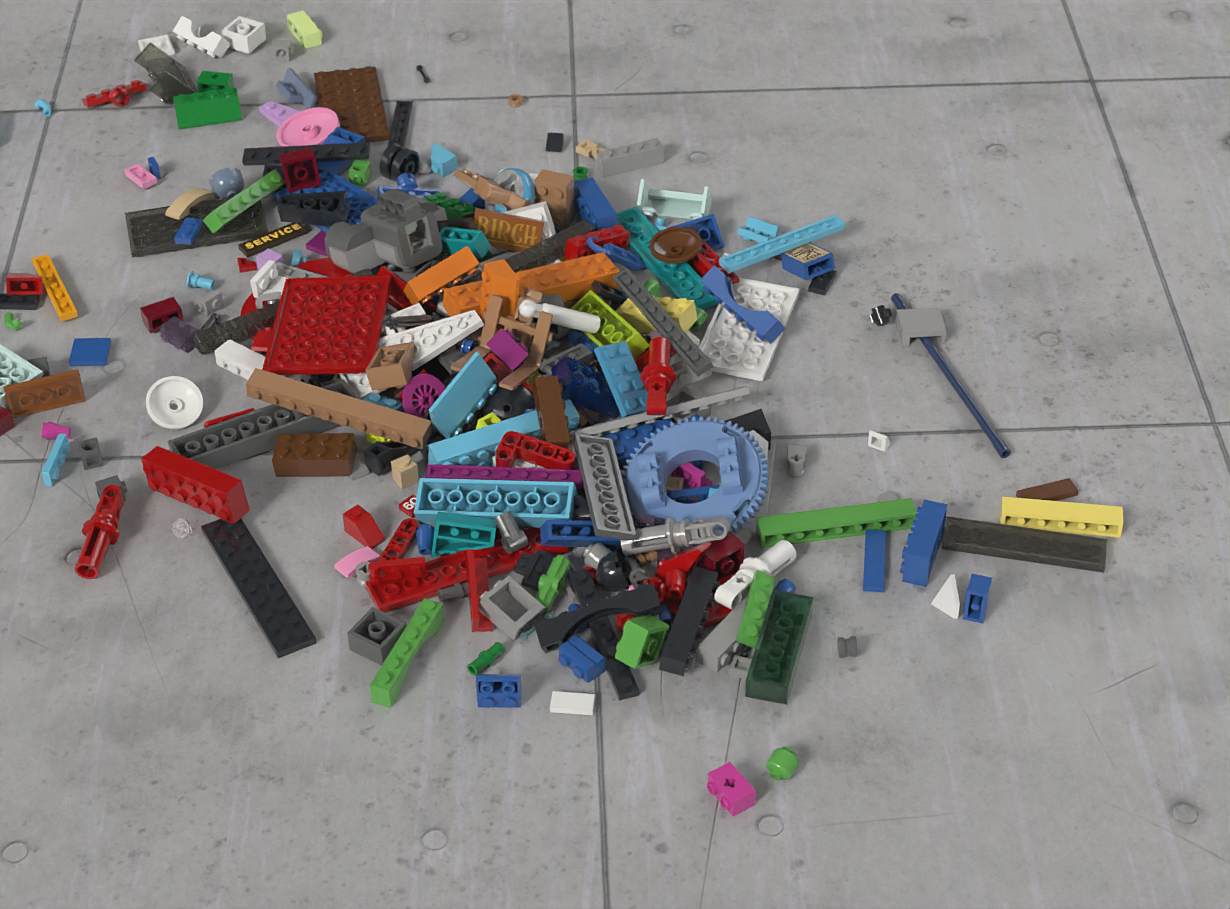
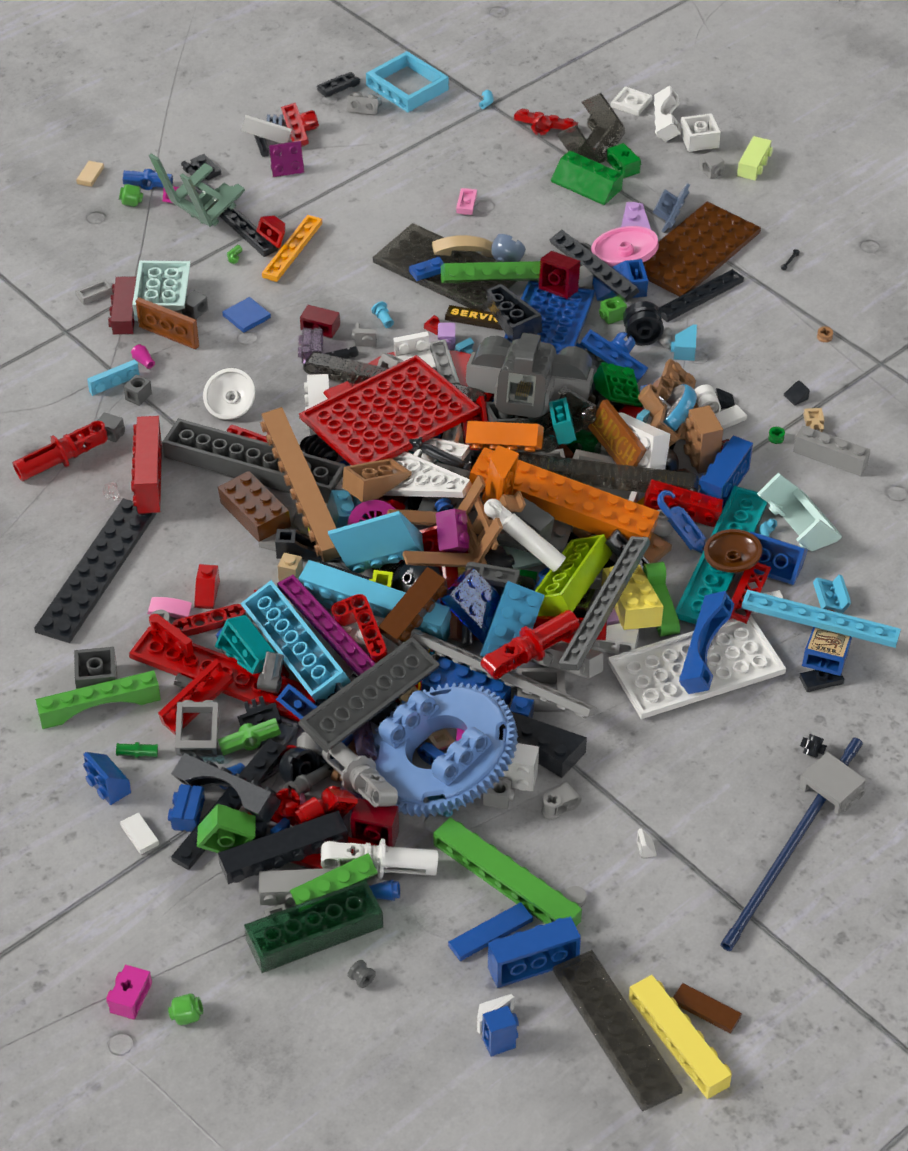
camera: 50 degrees right, 5 degrees up
blue tile [147,157,161,179] -> none

